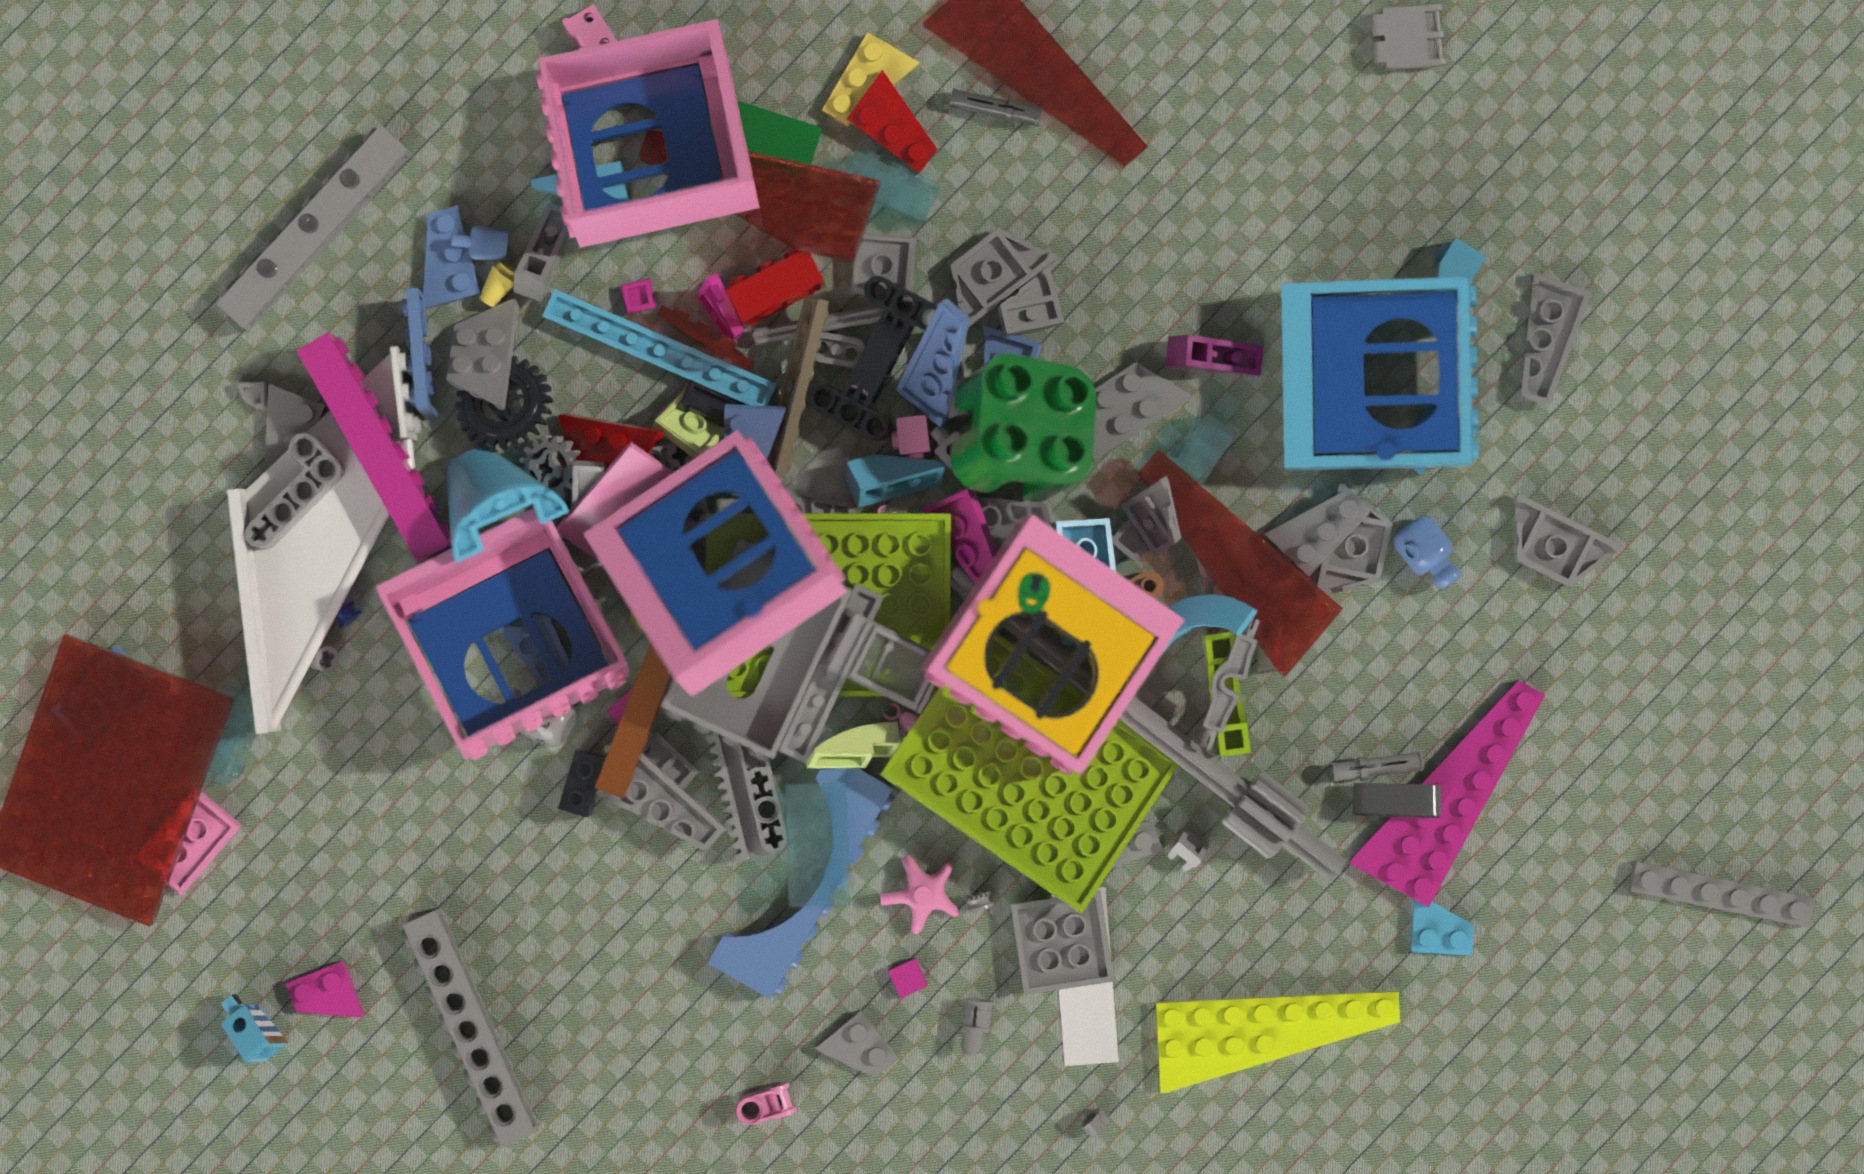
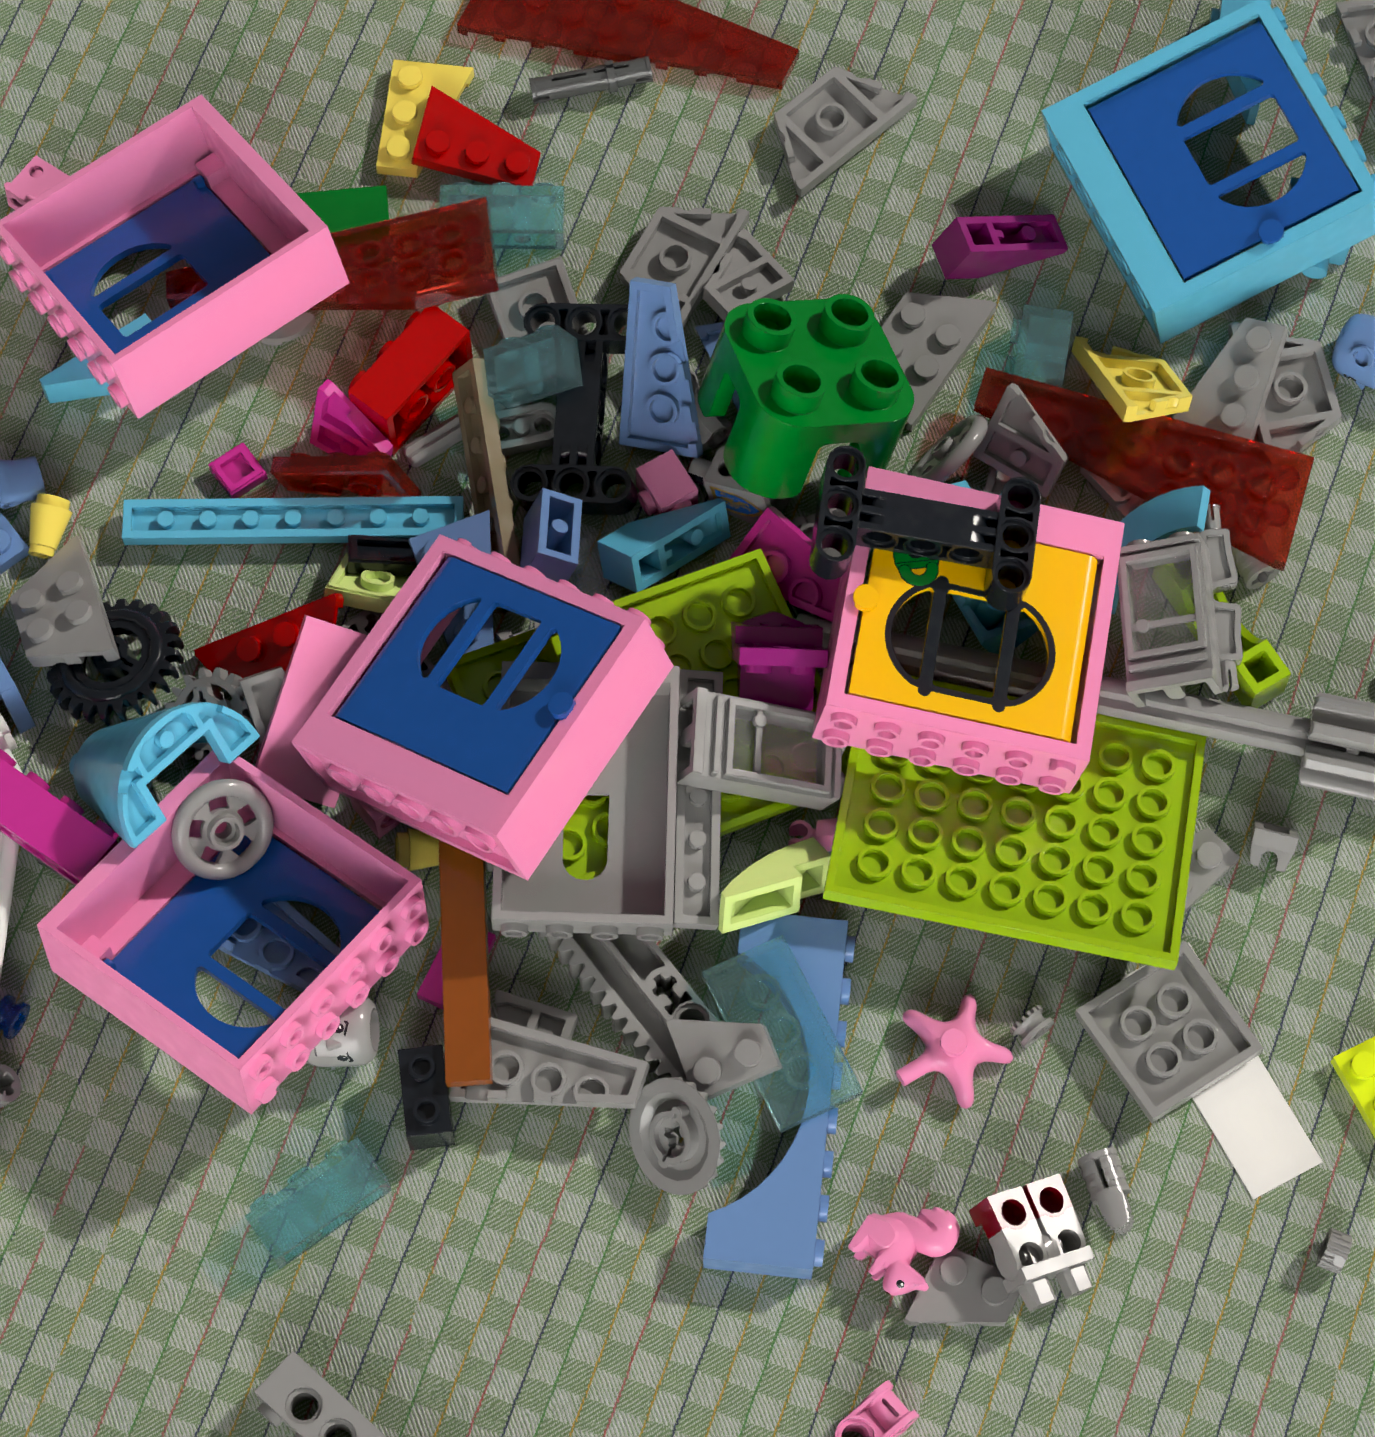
camera: 25 degrees left, 20 degrees down
light grey slope [513,203,569,302] -> none
dark pink tile [888,957,928,999] -> none
none -> light grey plate [171,779,274,880]
none -> clear light blue brick [245,1137,392,1269]
none -> clear light blue brick [483,325,583,409]
none -> medium blue brick [520,488,582,582]
none -> light grey gear [629,1077,727,1195]
none -> light grey wing [666,1019,782,1101]
none -> magenta piece [731,611,828,711]
none -> light grey wing [774,66,917,198]
none -> black beam [809,446,1041,611]
none -> bright pink animal [848,1207,960,1296]
none -> light grey plate [911,414,988,482]
none -> light grey hips [969,1173,1095,1312]
none -> light yellow wing [1071,336,1193,422]
none -> light grey door [1117,531,1223,708]

